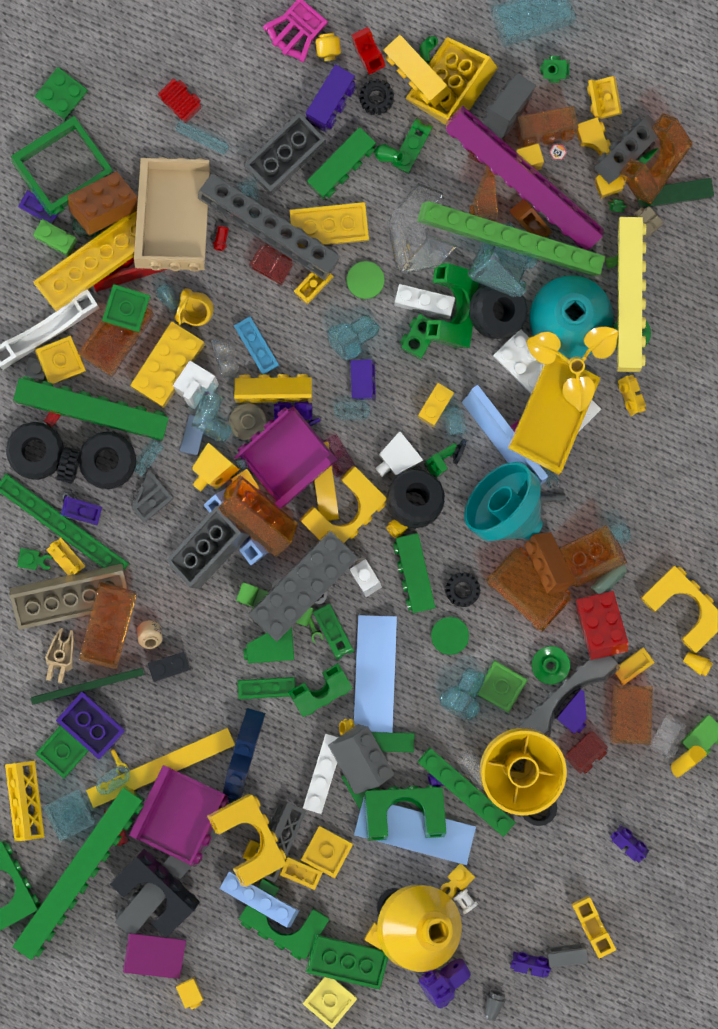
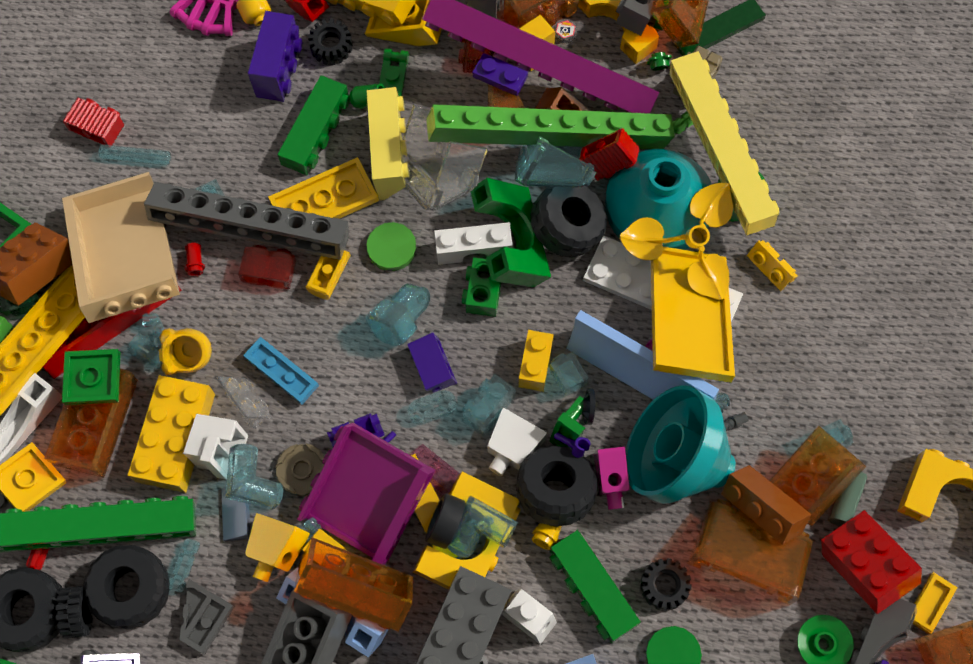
camera: 15 degrees left, 15 degrees down
yellow slope [234,374,312,403] -> none
dark grey brick [244,112,326,196] -> none
none -> clear light blue arm [142,312,164,347]
none -> light yellow slope [367,87,409,200]
none -> black tyre [425,493,465,549]
none -> clear light blue brick [448,496,518,558]
none -> clear light blue brick [462,374,516,438]
none -> dark purple plate [472,53,528,96]
none -> dark purple hand [554,432,591,458]
none -> red brick [579,128,639,181]
none -> dark pink torso [593,447,629,510]

